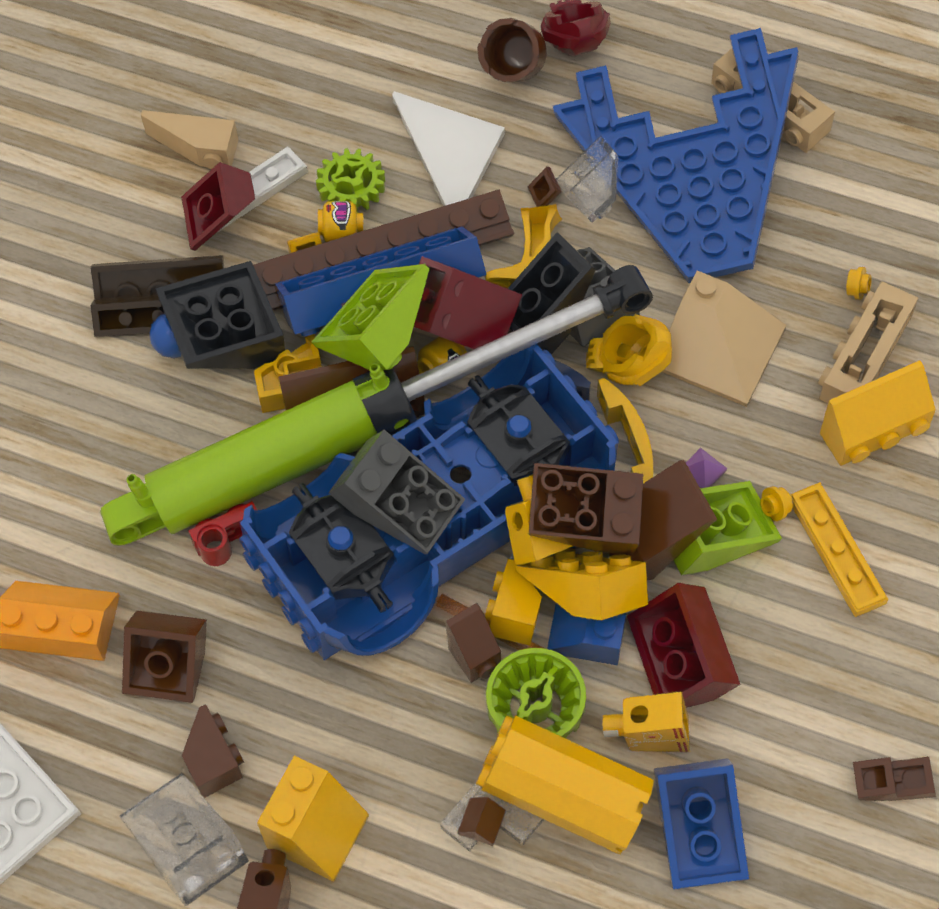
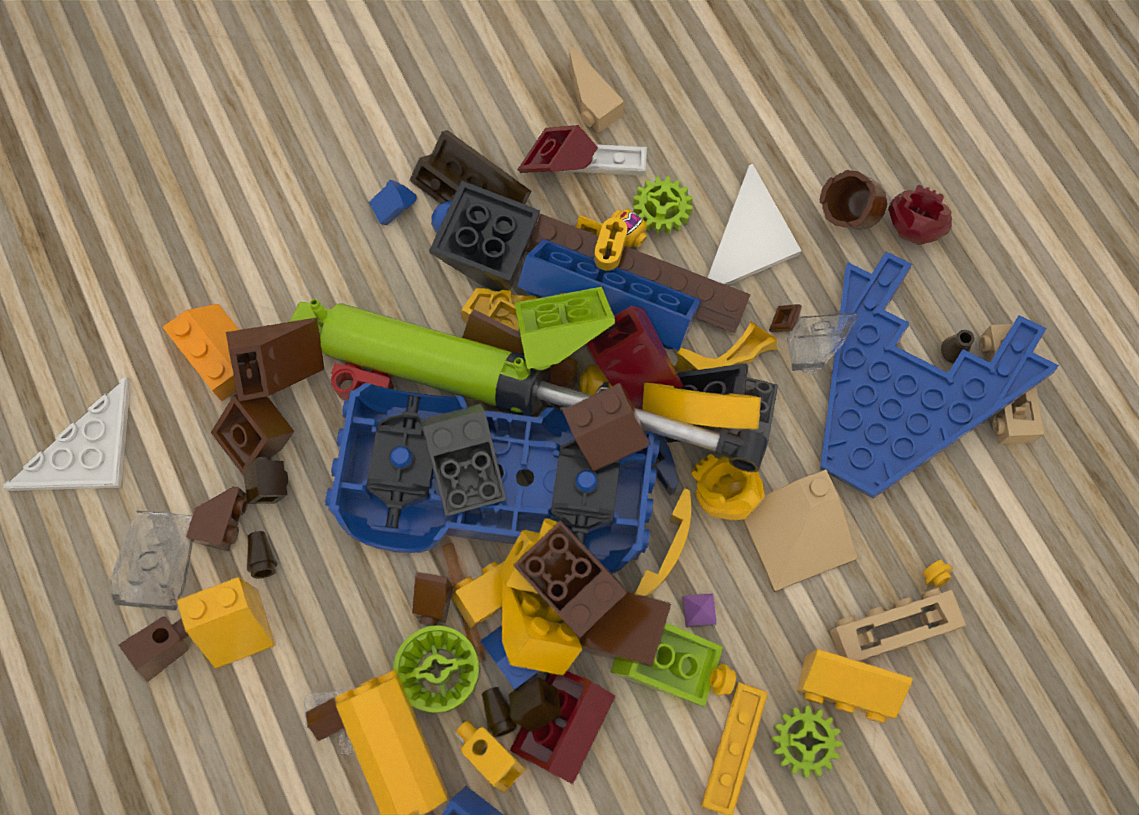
camera: 40 degrees right, 10 degrees up
none -> reddish brown slope [226,317,325,401]
none -> dark brown brick [243,457,288,504]
none -> dark brown cone [247,531,278,579]
none -> blue tile [369,179,417,225]
none -> dark brown cone [481,687,517,738]
none -> dark brown brick [509,676,562,732]
none -> reddish brown slope [563,383,651,471]
none -> yellow beam [594,218,627,271]
none -> yellow slope [643,382,761,429]
none -> lime gear [771,706,843,778]
none -> dark brown cone [941,330,975,363]

